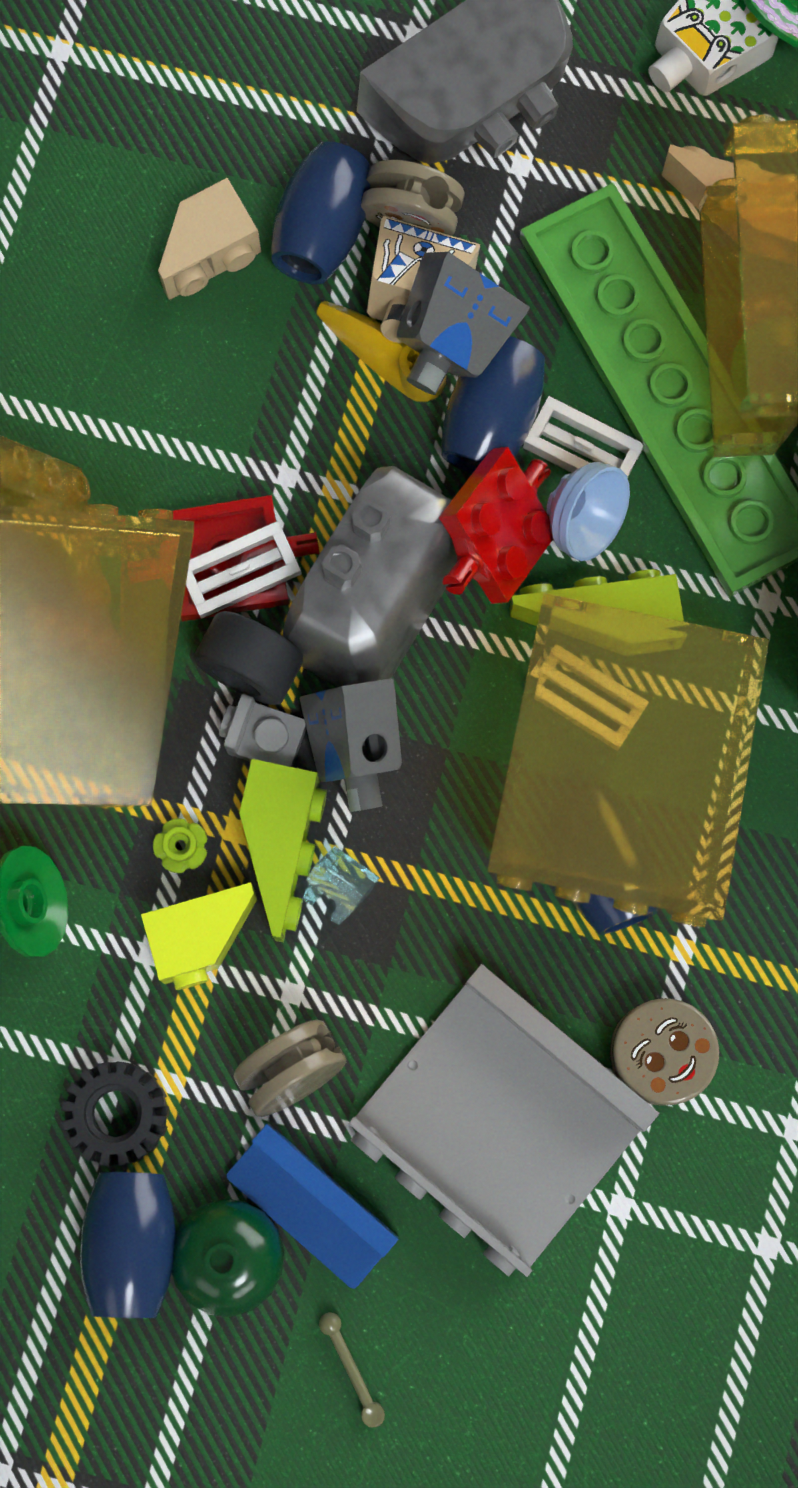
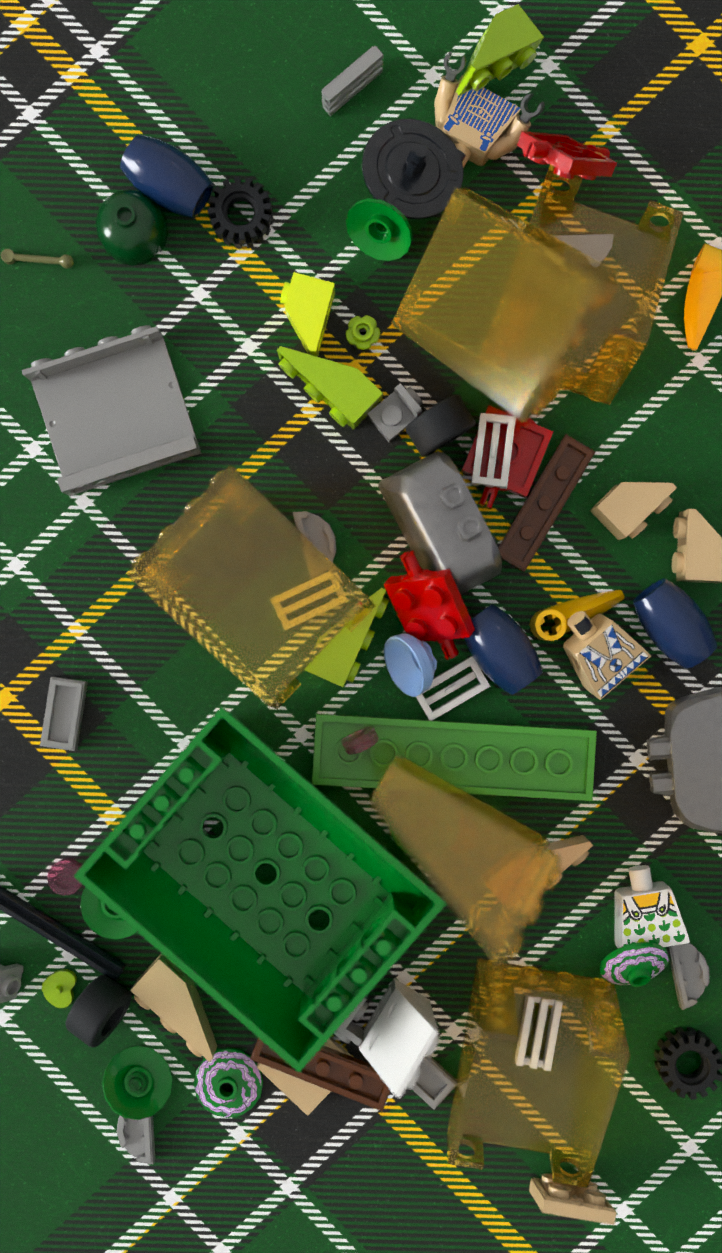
camera: 125 degrees right, 10 degrees up
blue panel [227,1124,399,1289] -> none
dark tan head [233,1020,346,1117] -> none
dark grey torso [300,678,402,812] -> none
clear light blue tile [303,846,380,925] -> none
dark tan head [361,160,465,236] -> none
dark grey torso [397,252,530,395] -> none
dark tan head [610,998,719,1106] -> none
none -> light grey tile [293,511,336,579]
none -> tile [341,726,379,755]
none -> reddish brown tile [498,434,595,572]
none -> tan slope [589,482,677,540]

